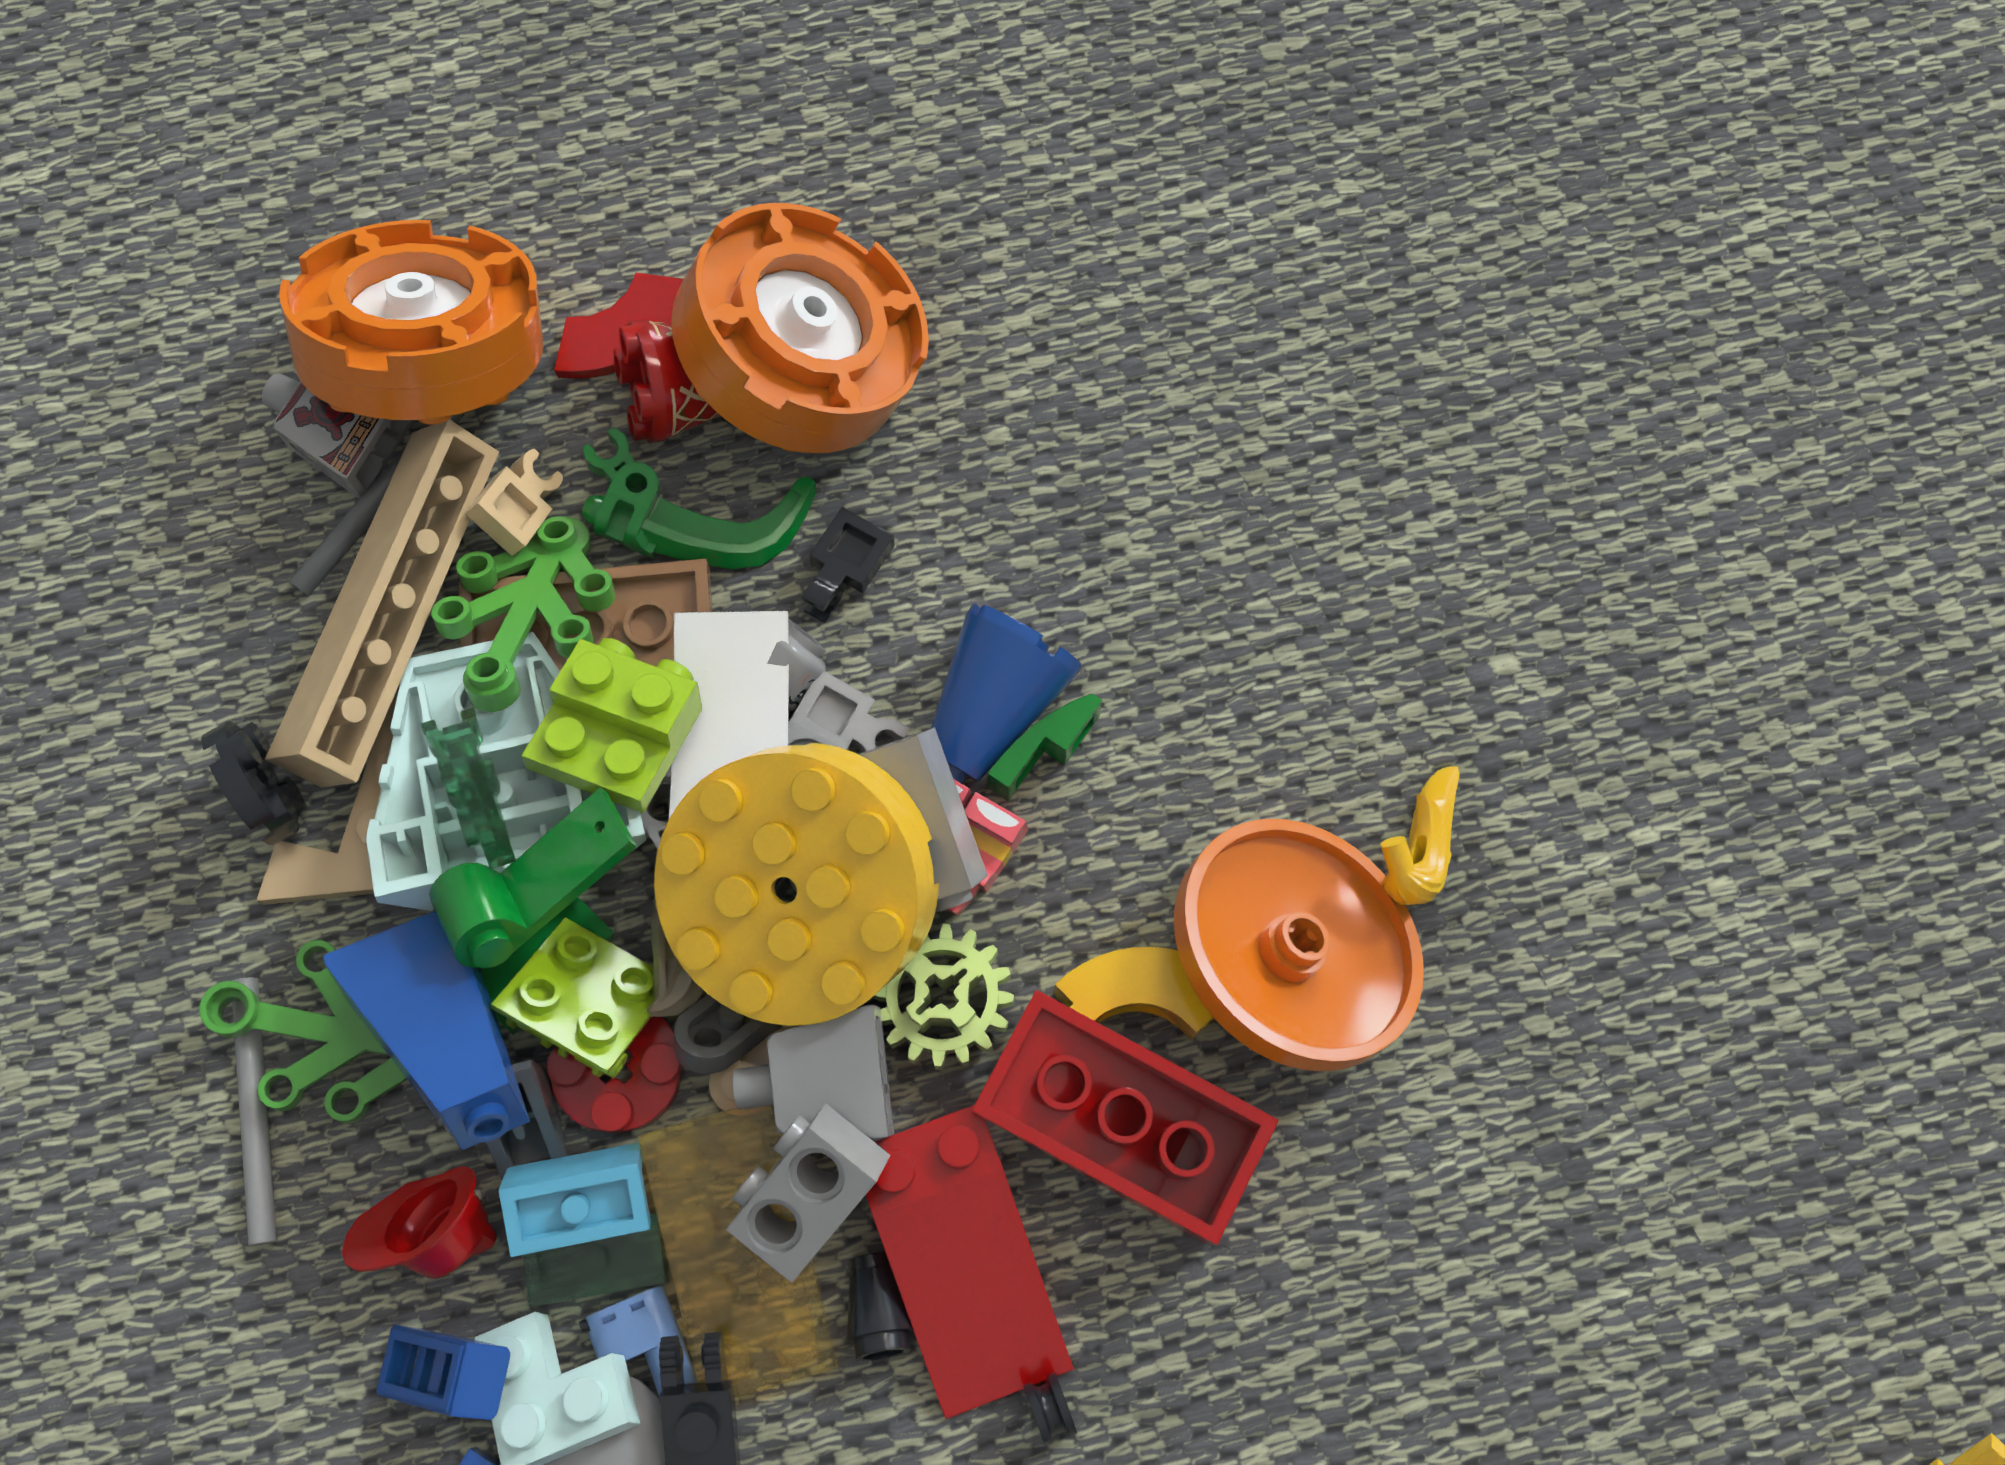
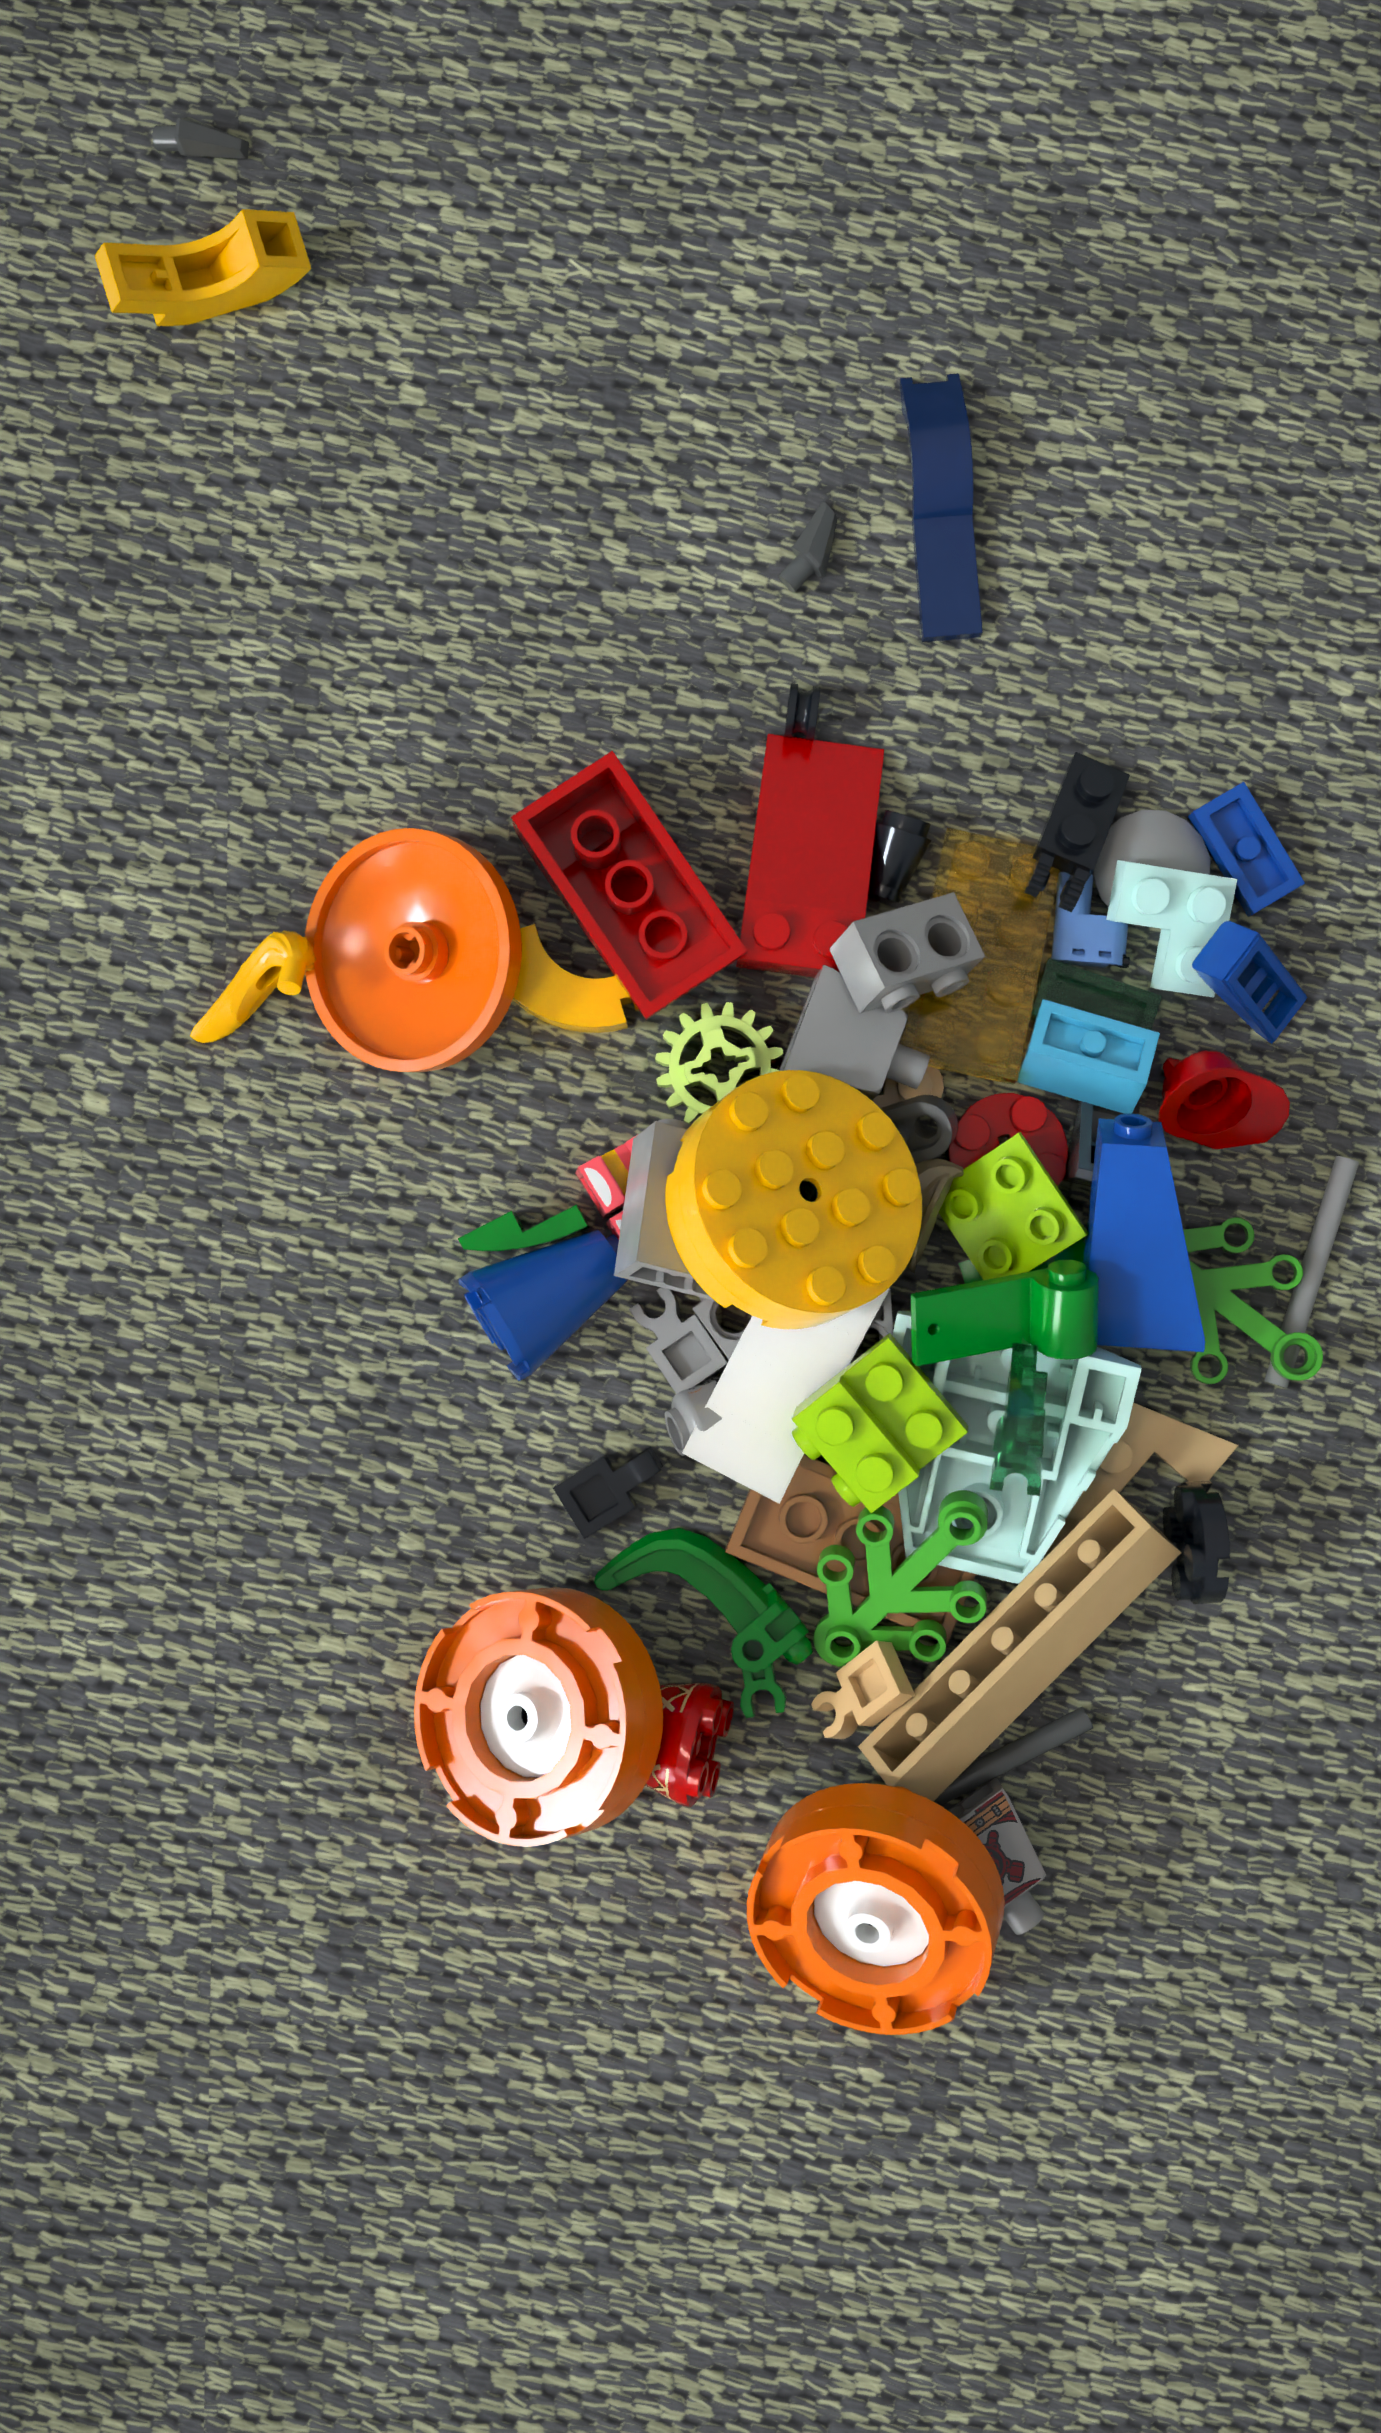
camera: 155 degrees left, 15 degrees up
red tile [554,272,683,379] -> none

